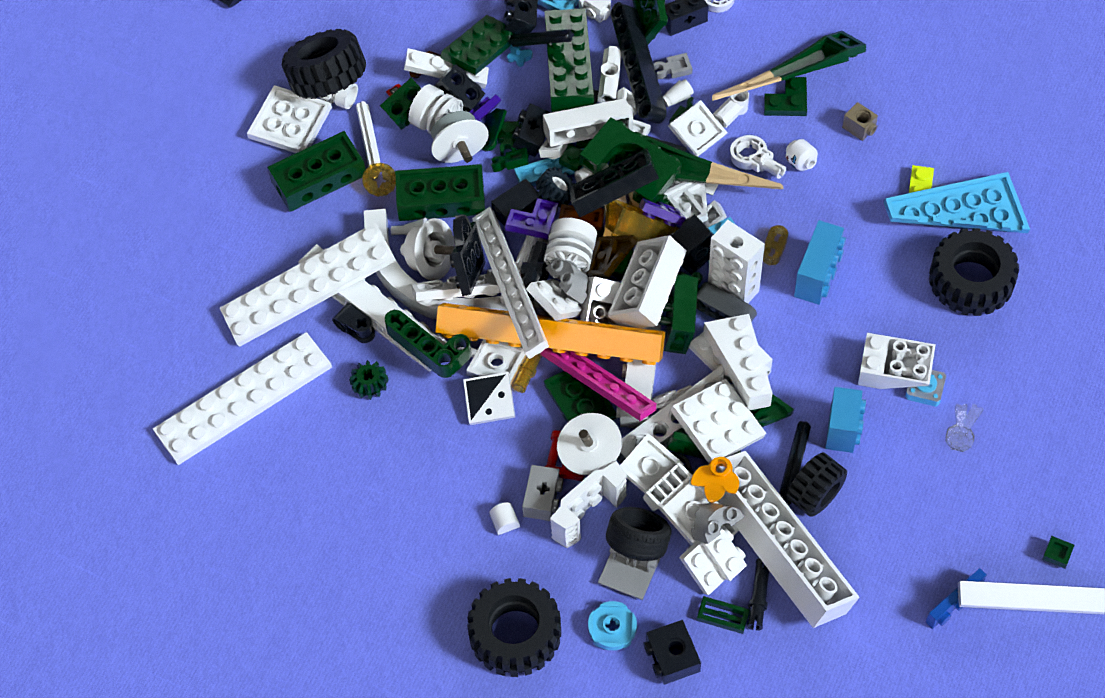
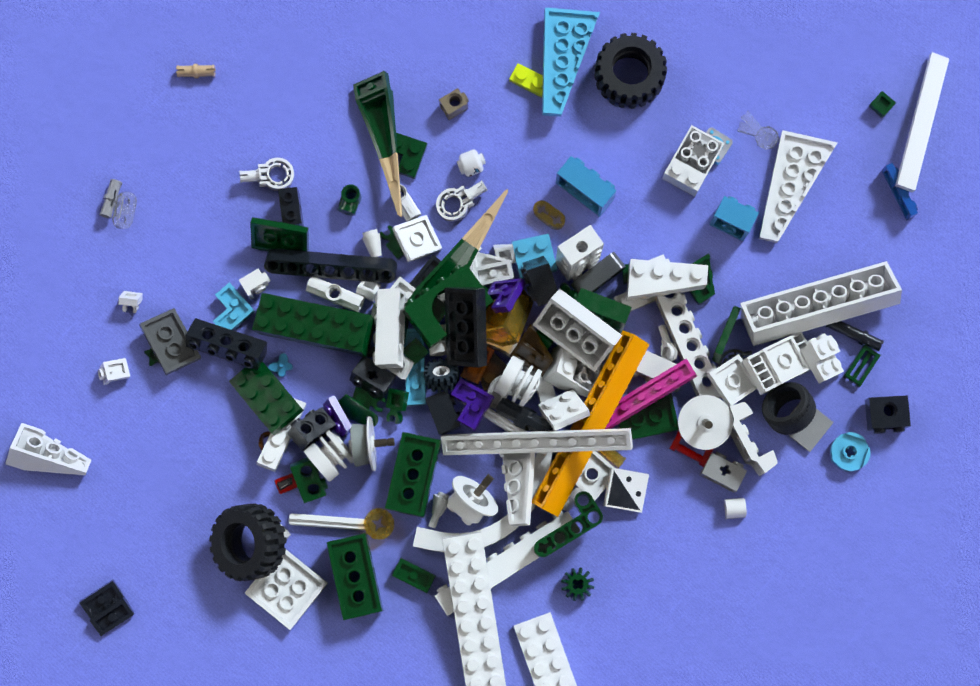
camera: 75 degrees left, 20 degrees up
black piece [332,303,375,343] -> none
black plate [450,215,486,296] -> none
black tyre [467,578,561,677] -> none
black axle [509,29,574,47] -> none
light grey cylinder [546,258,590,304] -> none
light grey plate [653,53,692,79] -> none
white plate [670,379,767,464] -> none
light orange plate [691,457,739,503] -> none
light grey cylinder [691,503,745,544] -> none
black axle [779,421,811,506] -> none
black tyre [787,452,847,517] -> none
none -> dark green piece [337,184,362,216]
none -> dark green plate [392,558,436,593]
none -> white wing [759,130,838,243]

